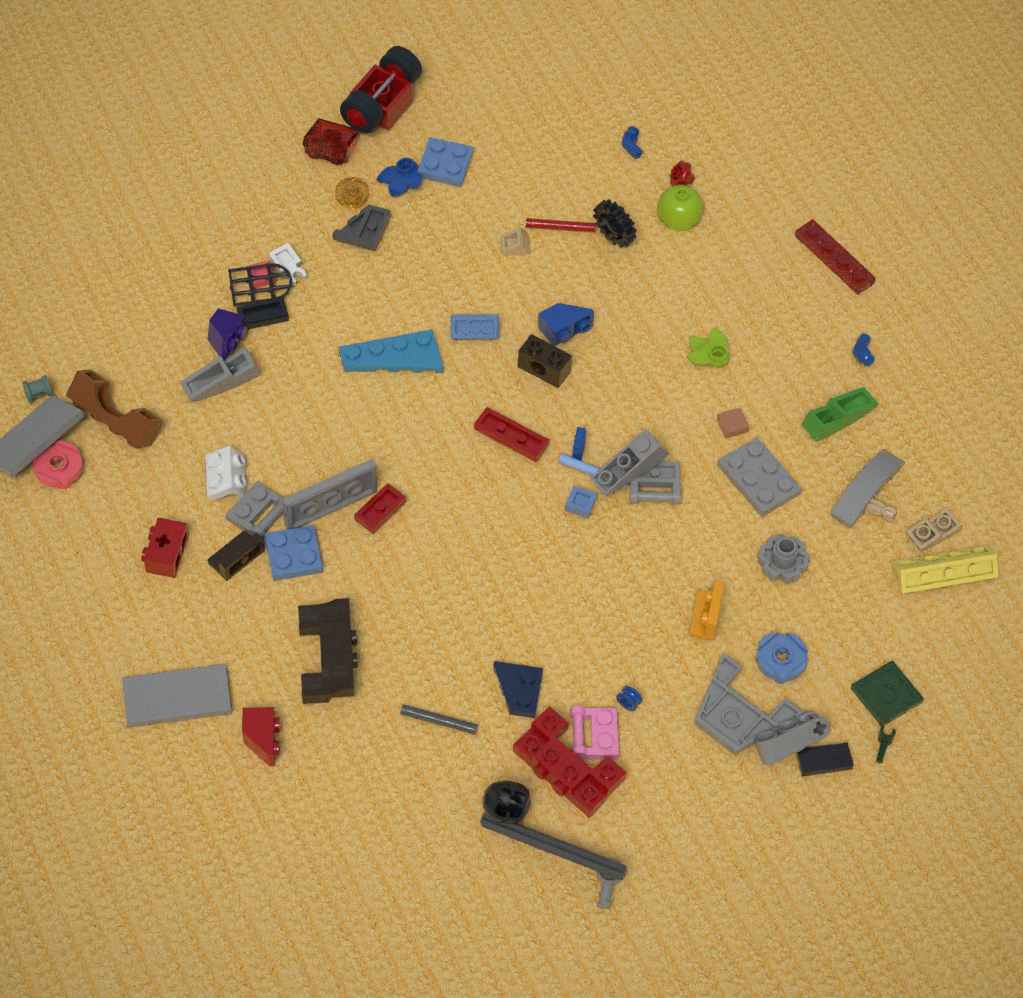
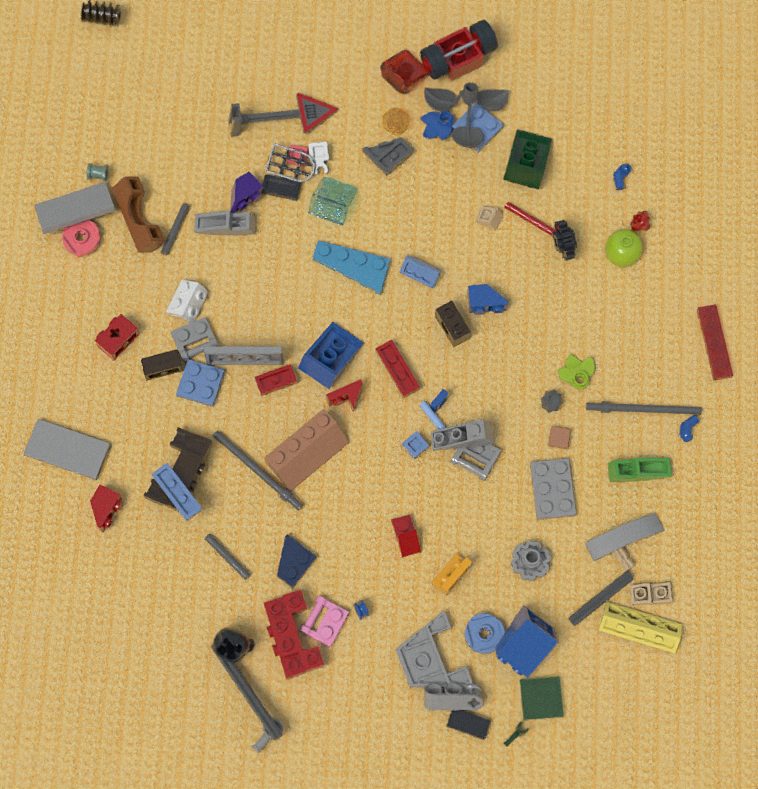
camera: 30 degrees right, 15 degrees up
none -> medium blue plate [151,463,202,522]
none -> dark grey bar [161,203,189,255]
none -> dark grey bar [213,431,303,511]
none -> dark grey piece [228,93,338,137]
none -> nougat slope [264,409,349,491]
none -> blue slope [298,322,364,389]
none -> clear light blue bracket [308,177,358,226]
none -> red slope [326,379,363,412]
none -> red slope [391,514,421,558]
none -> dark grey plant [424,82,509,148]
none -> blue slope [495,605,558,678]
none -> dark green slope [503,129,552,190]
none -> dark grey piece [541,389,563,413]
none -> dark grey axle [569,571,633,626]
none -> dark grey bar [586,401,701,415]

